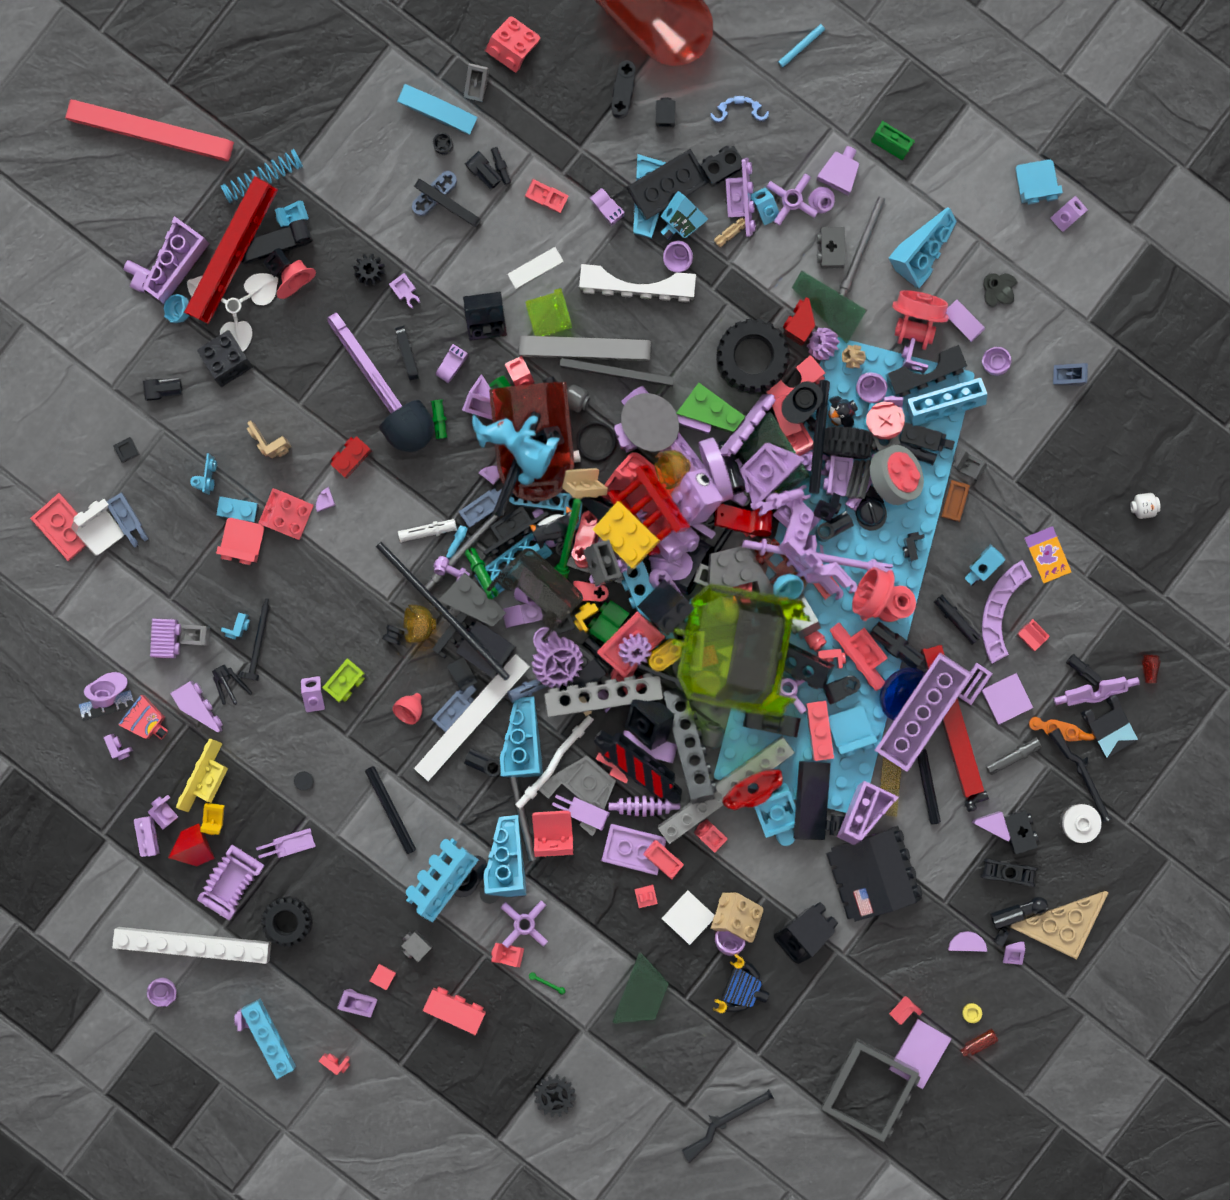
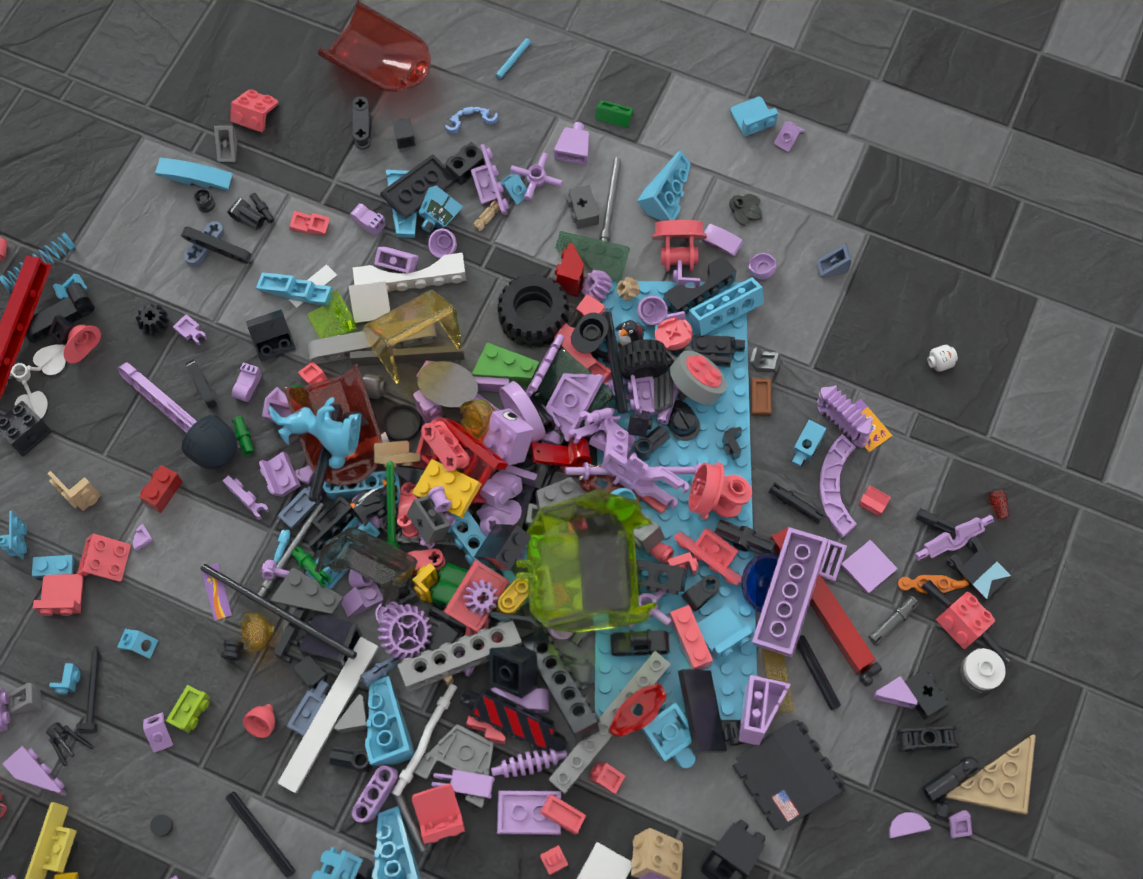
camera: 10 degrees left, 20 degrees down
white pin [398,519,457,543] -> none
lavender piece [808,187,835,213] -> none
none -> medium azure bracket [117,629,158,659]
none -> medium lavender sticker [202,563,232,621]
none -> lavender plate [223,475,269,520]
none -> medium azure slope [256,272,334,306]
none -> lavender bracket [259,452,301,497]
none -> light grey slope [334,694,368,734]
none -> white tile [349,281,391,323]
none -> lavender beam [352,766,399,822]
none -> clear yellow windscreen [363,289,462,384]
none -> lavender brick [374,247,419,274]
none -> coral piece [421,421,470,471]
none -> lavender bush [428,486,452,513]
none -> lavender piece [817,385,873,448]
none -> coral bracket [936,592,995,649]

